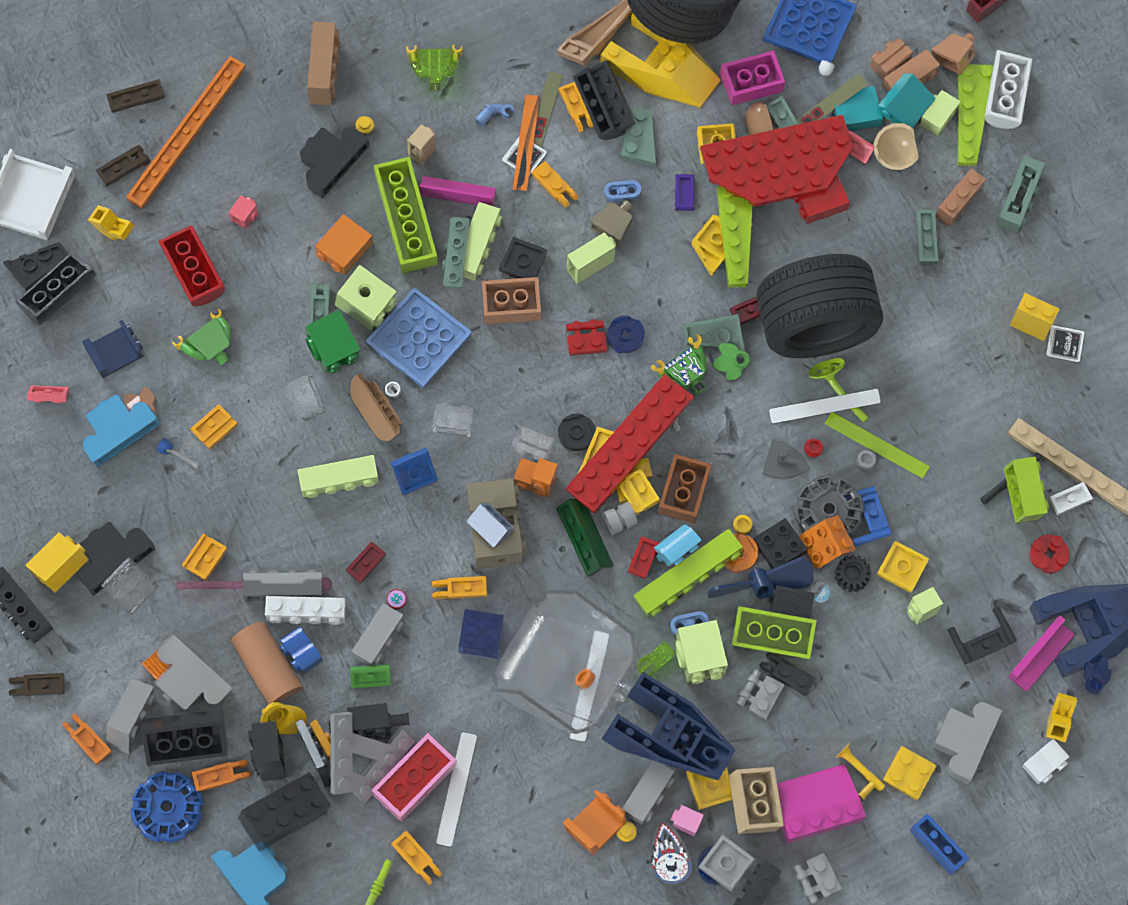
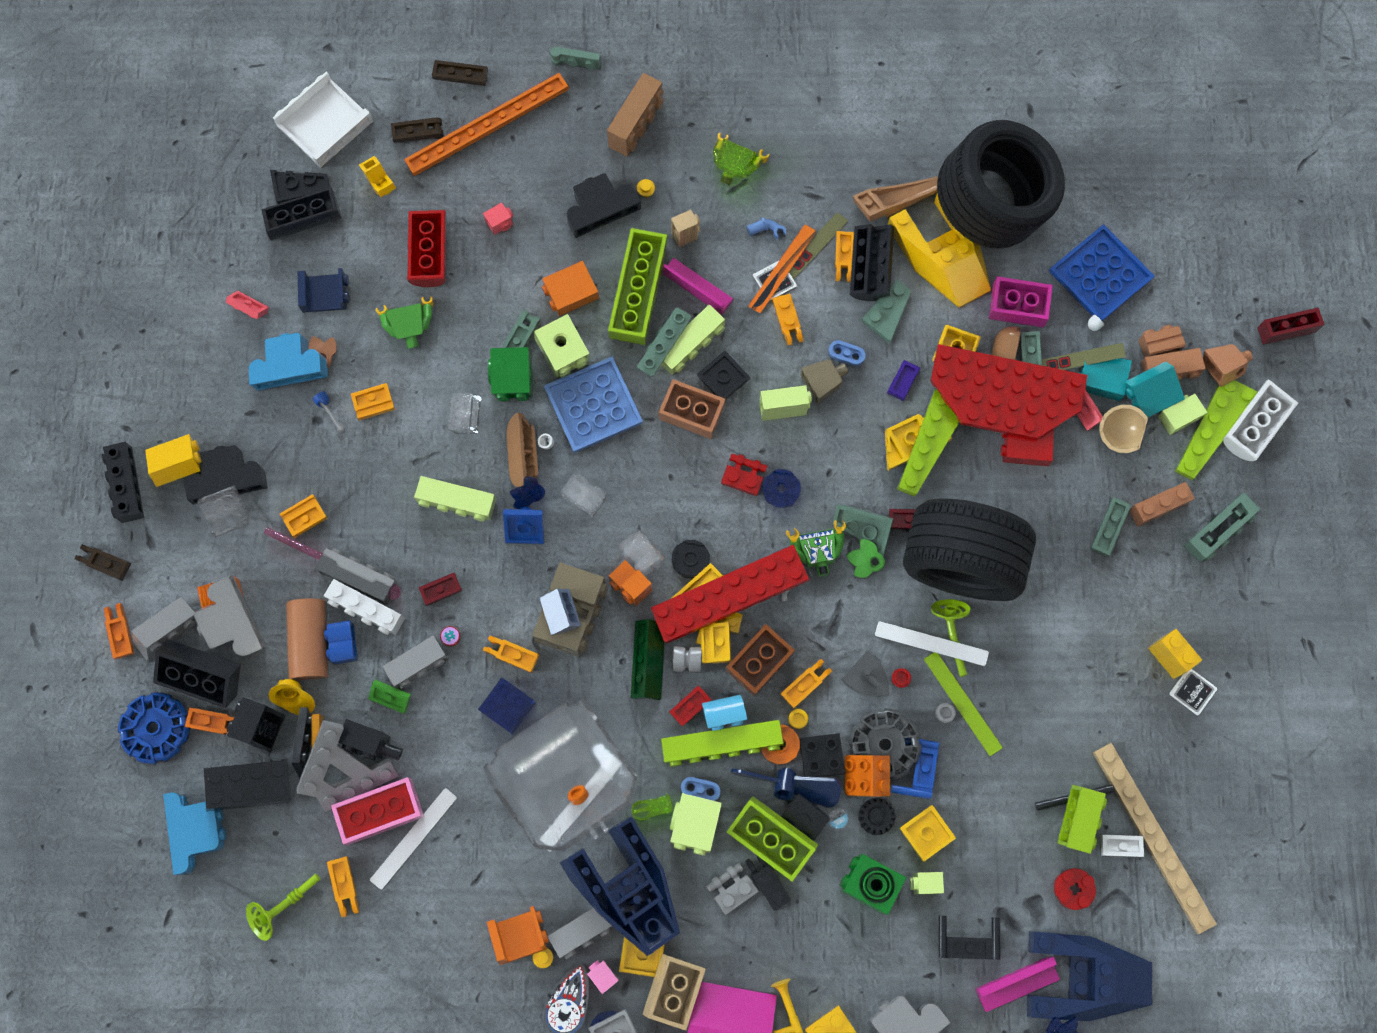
camera: 30 degrees right, 5 degrees up
none -> clear blue plate [510,477,545,509]
none -> sand green plate [550,47,601,69]
none -> light orange hinge [780,659,832,709]
none -> green brick [839,854,907,915]

